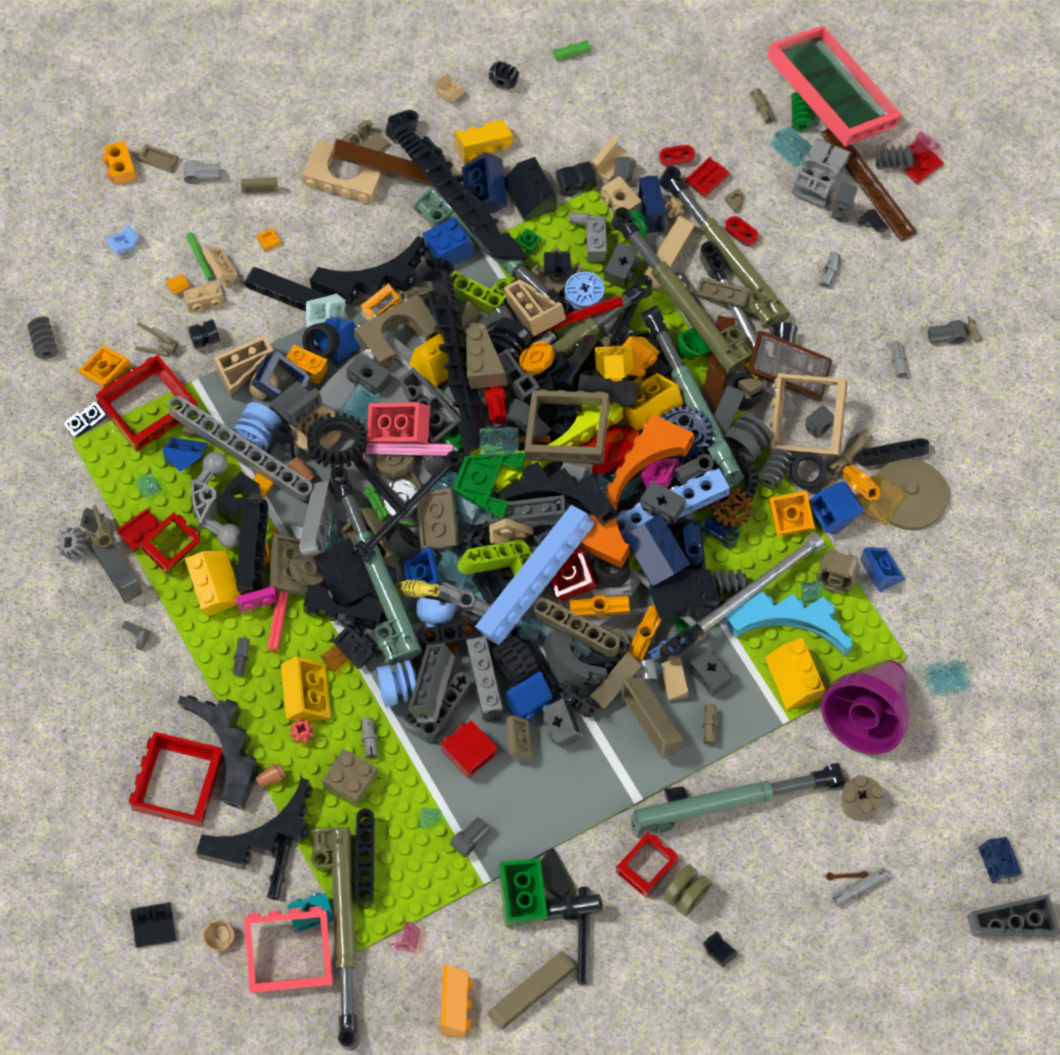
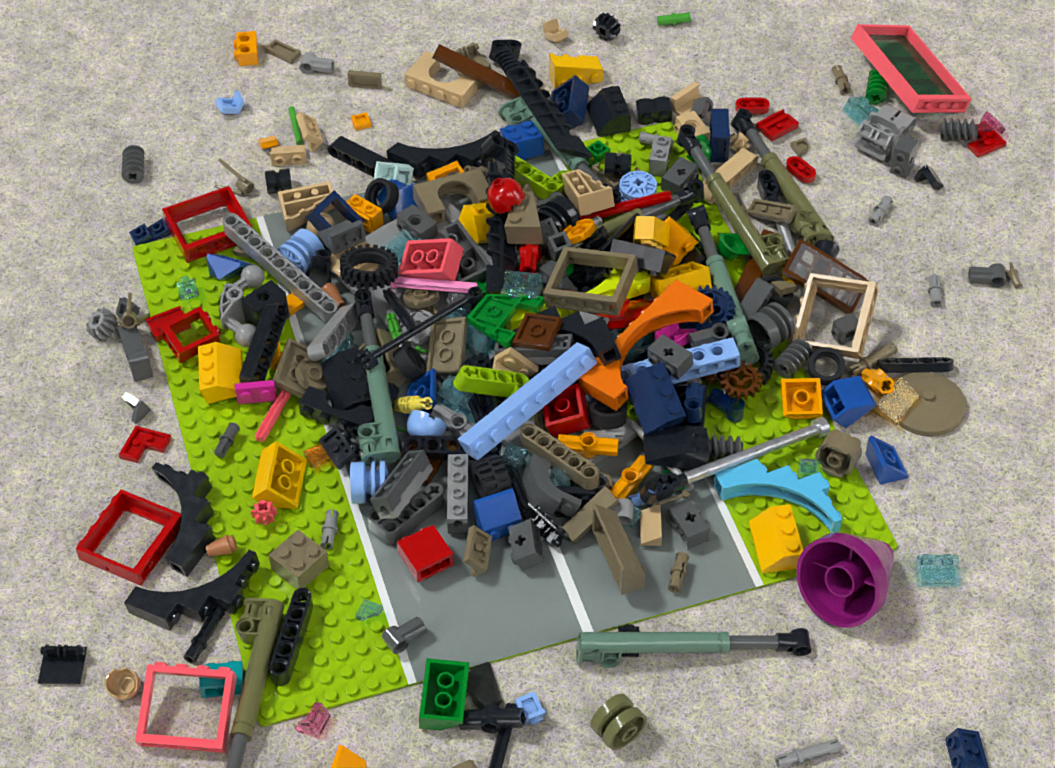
camera: 15 degrees right, 15 degrees down
light orange slope [77,345,130,389] -> none
red window [615,832,678,898] -> none
reddish brown tile [821,128,917,242] -> none
reddish brown hinge [826,871,868,881] -> none
dark tan brick [841,775,883,821] -> none
none -> red tile [119,426,172,463]
none -> red cylinder [487,178,525,213]
none -> reddish brown tile [512,313,563,351]
none -> light blue bracket [514,691,546,725]

